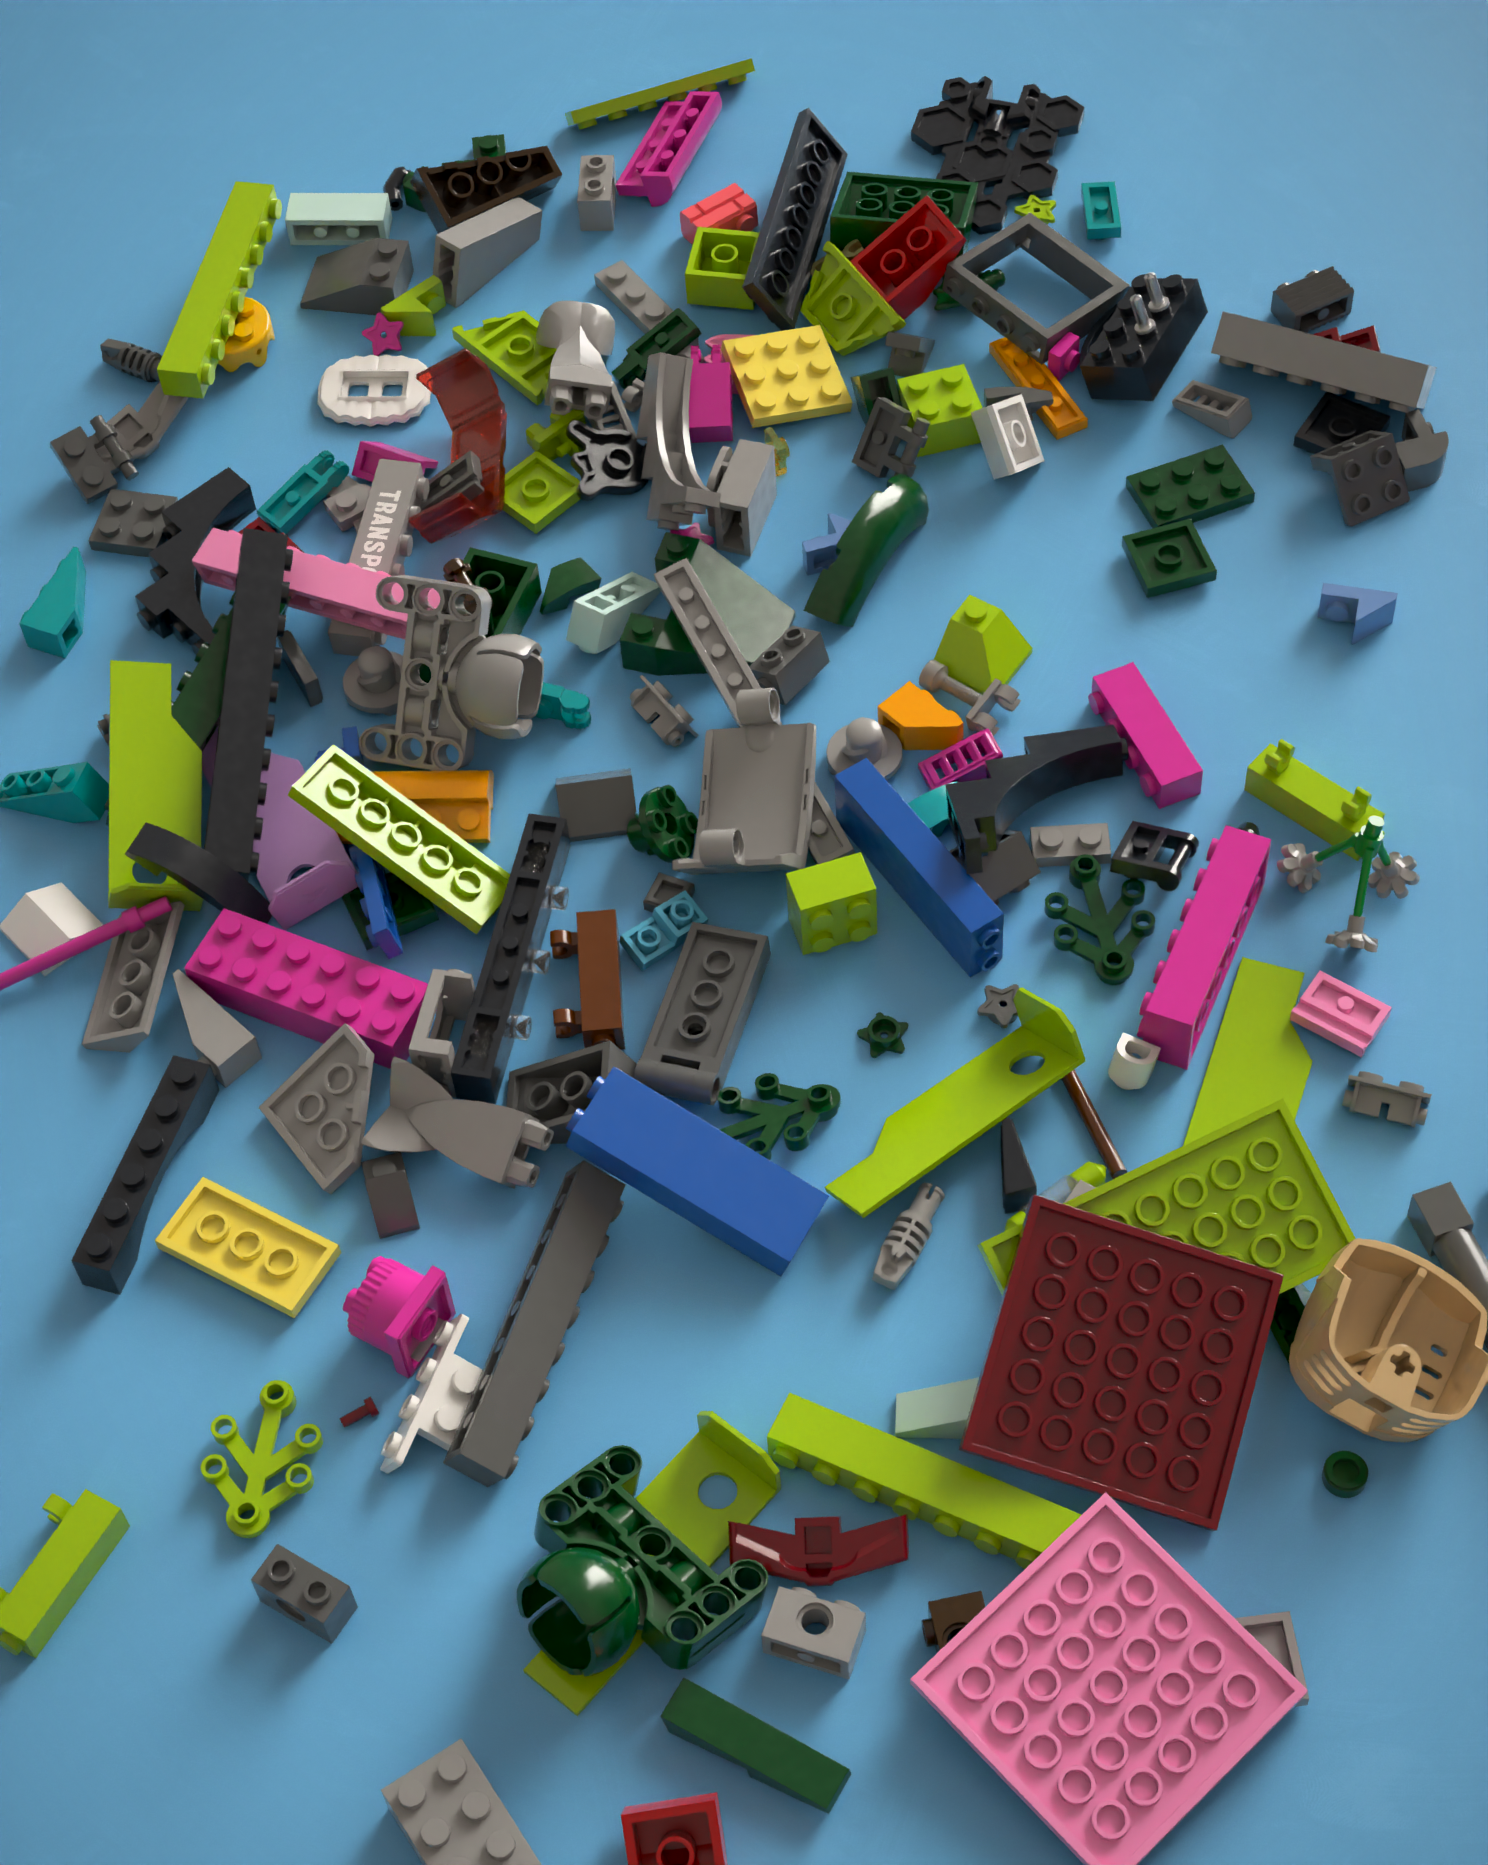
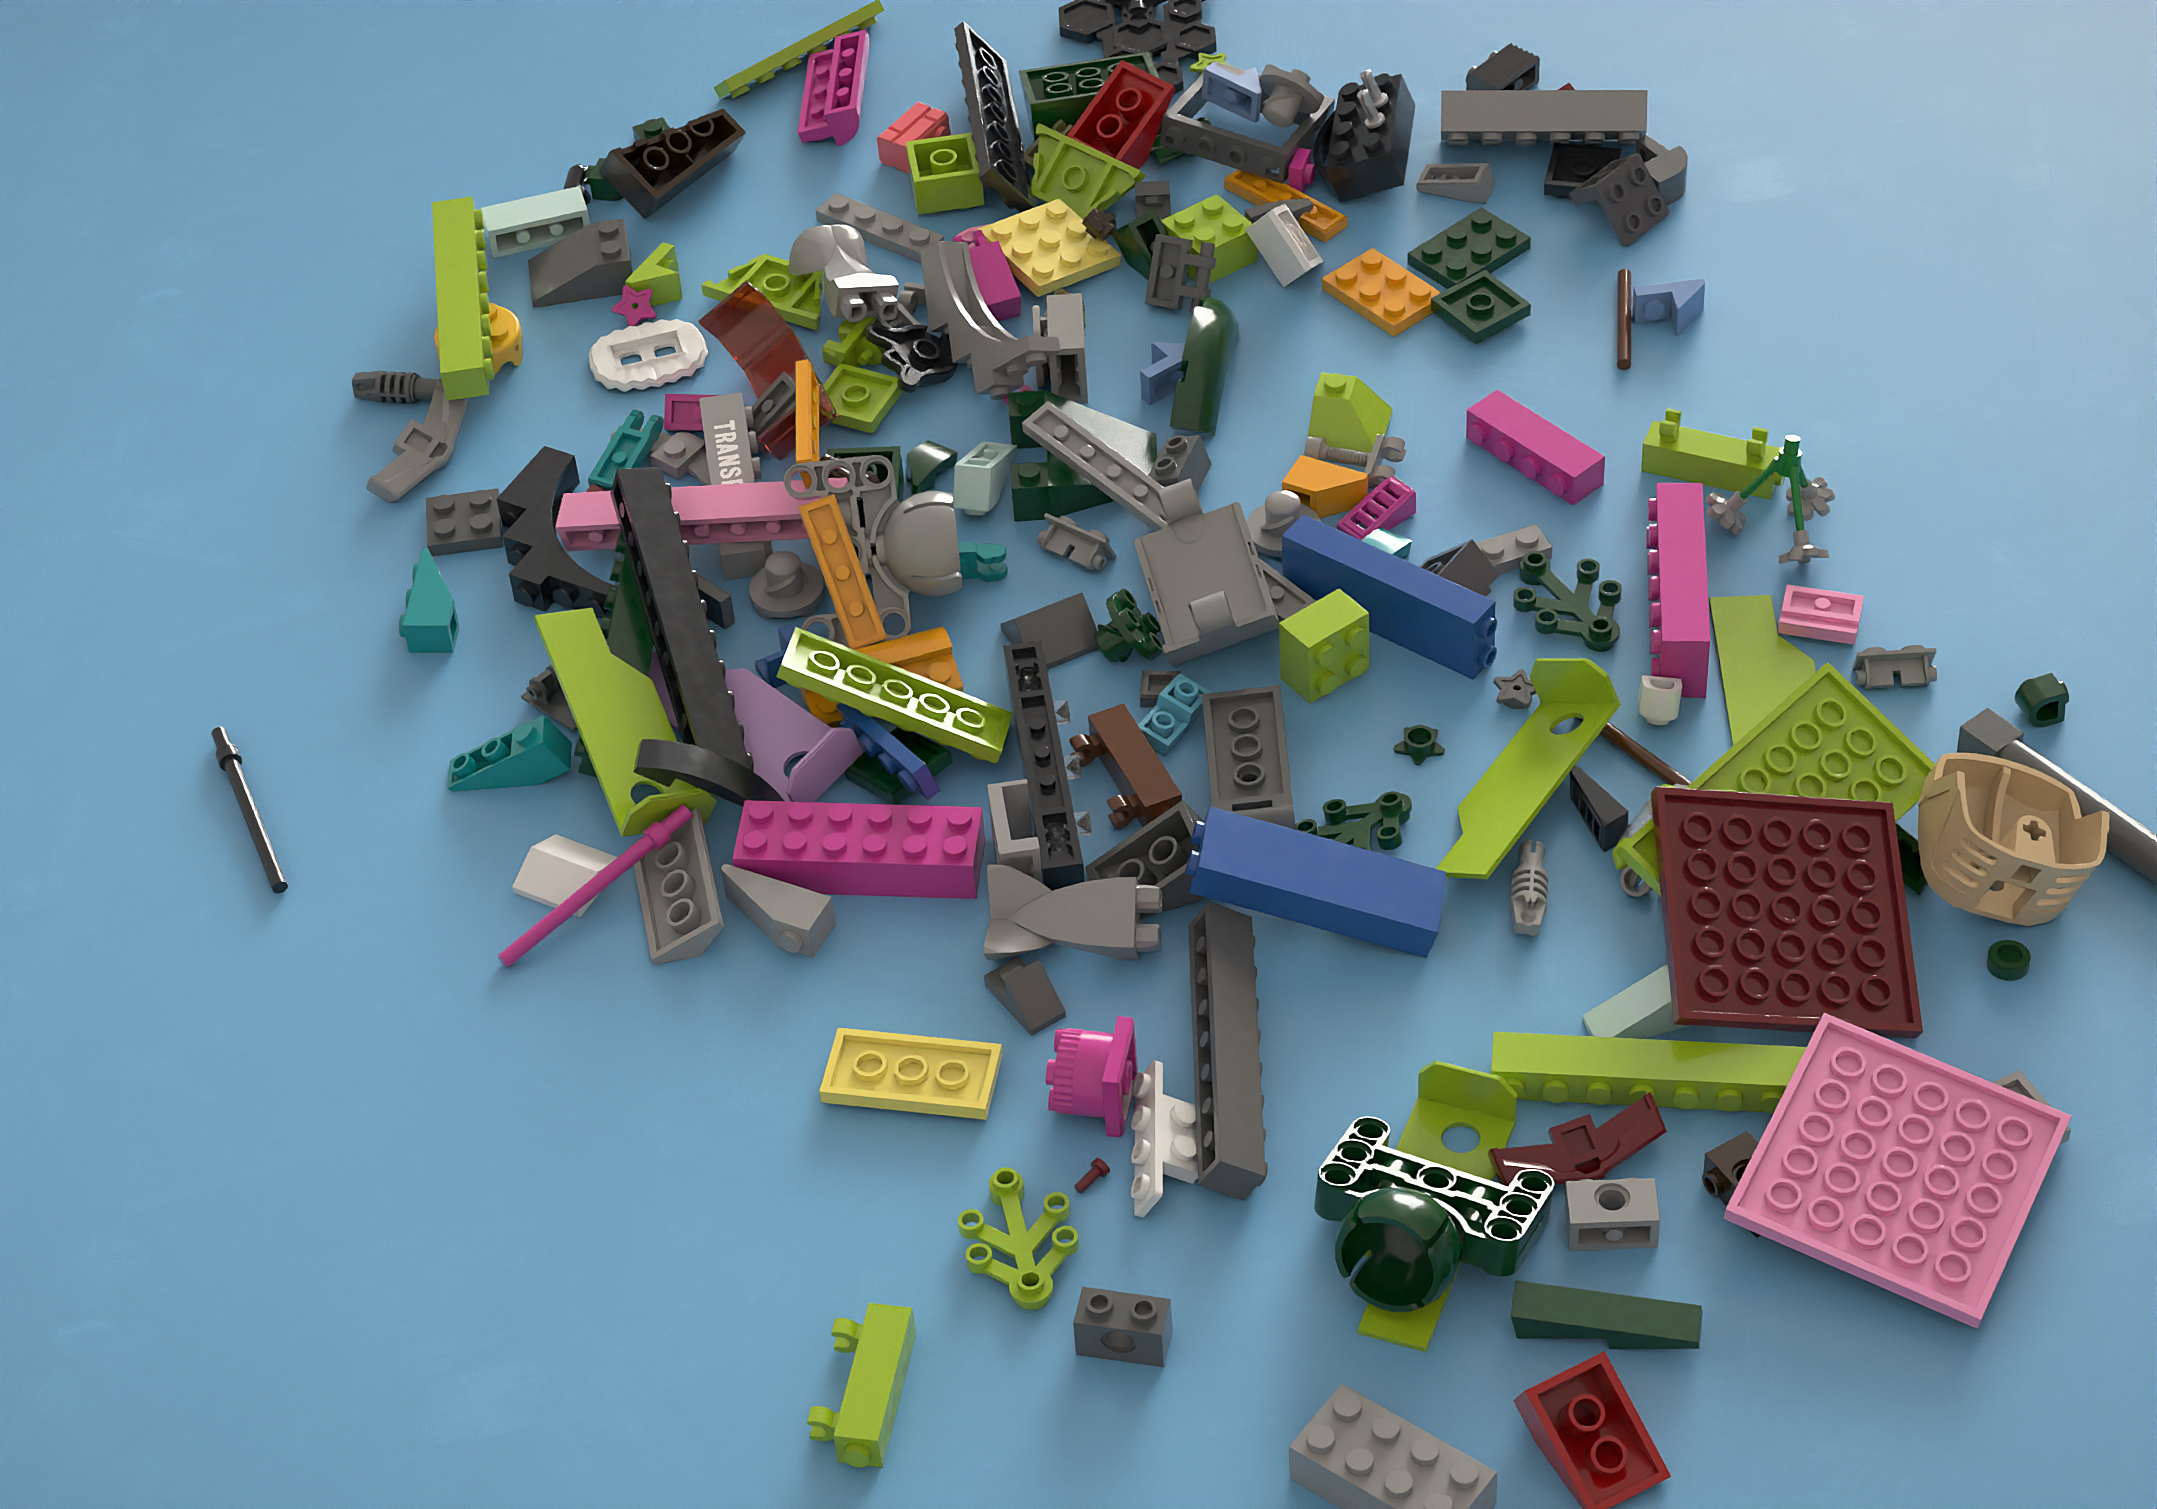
camera: 20 degrees left, 10 degrees down
dark grey plate [50,415,139,504] -> none
black arch [71,1055,219,1295] -> none
light grey plate [258,1023,374,1194] -> none
light grey slope [433,197,542,308] -> none
light grey brick [577,155,617,231] -> none
dark green hinge [611,308,702,390] -> none
black arch [945,725,1128,874] -> none
teal plate [1081,181,1121,239] -> none
black plate [1110,821,1199,891] -> none
none -> light orange tile [796,359,819,488]
none -> light orange tile [798,494,887,650]
none -> dark brown bar [1082,208,1117,241]
none -> medium blue slope [1201,64,1262,123]
none -> light grey plate [1259,64,1325,127]
none -> light orange plate [1322,248,1442,337]
none -> reddish brown bar [1617,269,1631,370]

